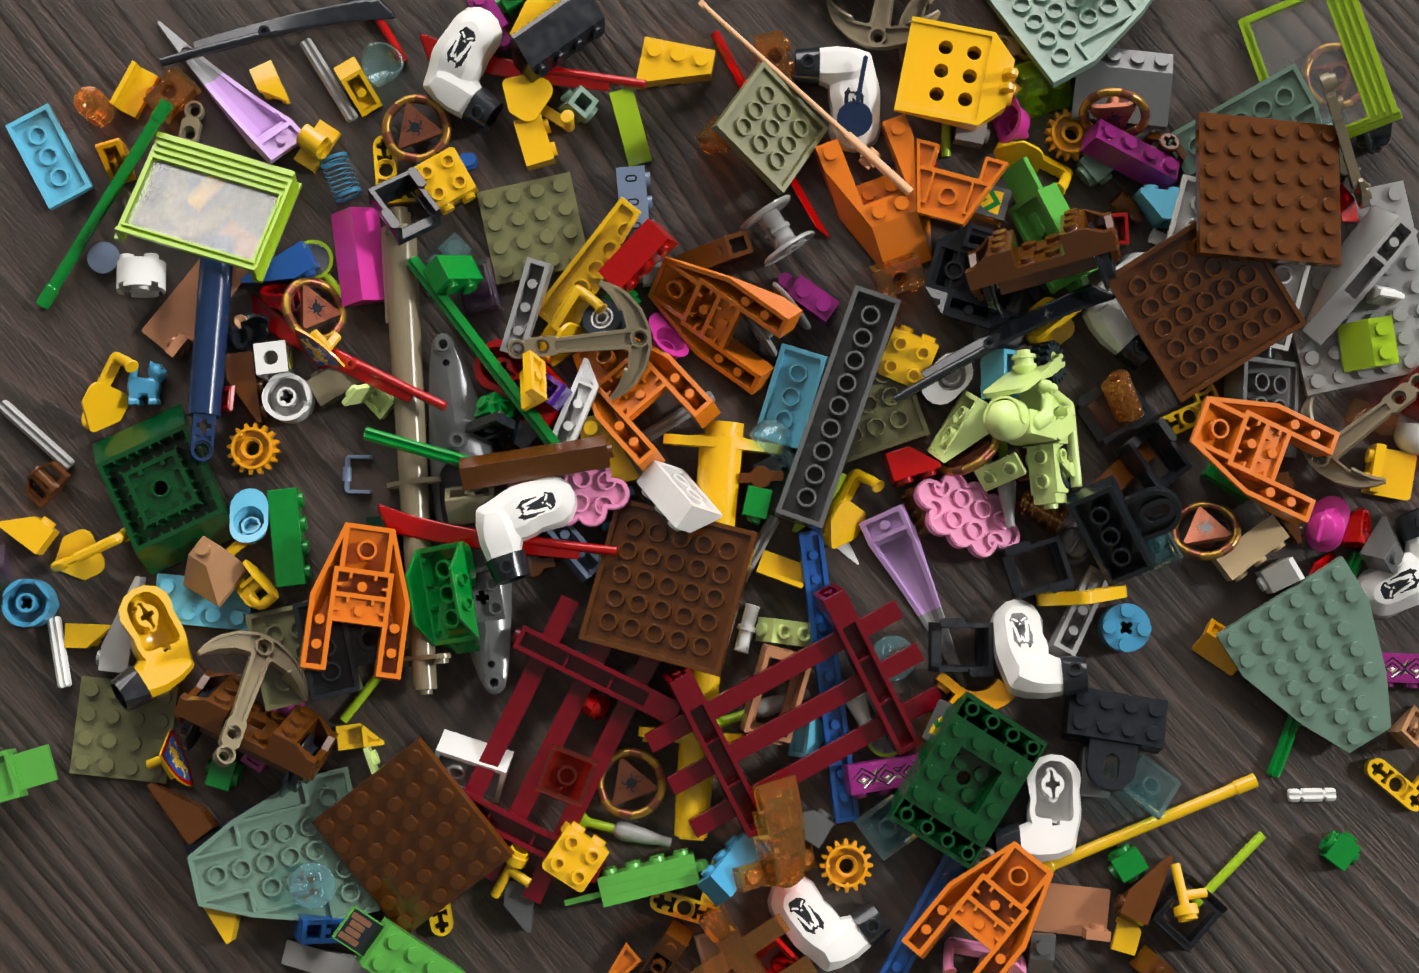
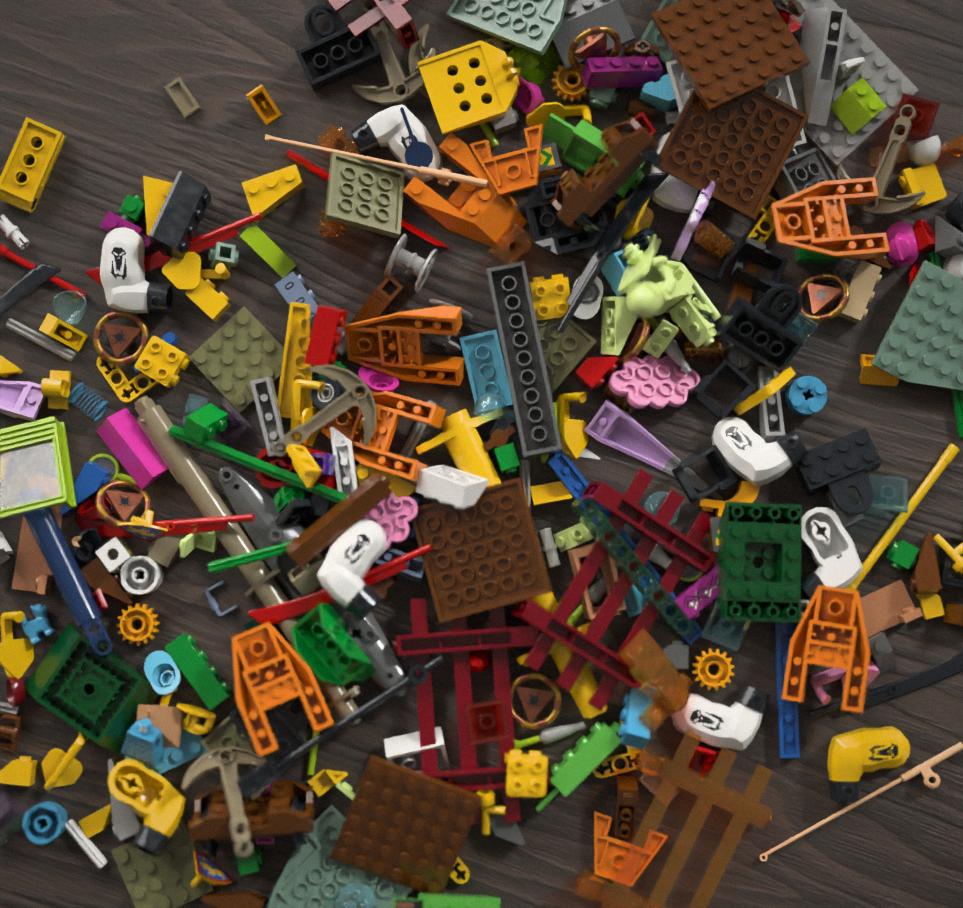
camera: 25 degrees left, 0 degrees up
black piece [368,167,441,246] -> none
magenta brick [778,272,840,326] -> none
white slope [1255,557,1305,594] -> none
none -> dark red hat [6,678,26,707]
none -> dark azure torso [121,718,164,767]
none -> black bar [236,655,445,798]
none -> clear green beam [572,498,692,635]
none -> lavender animal [670,181,715,262]

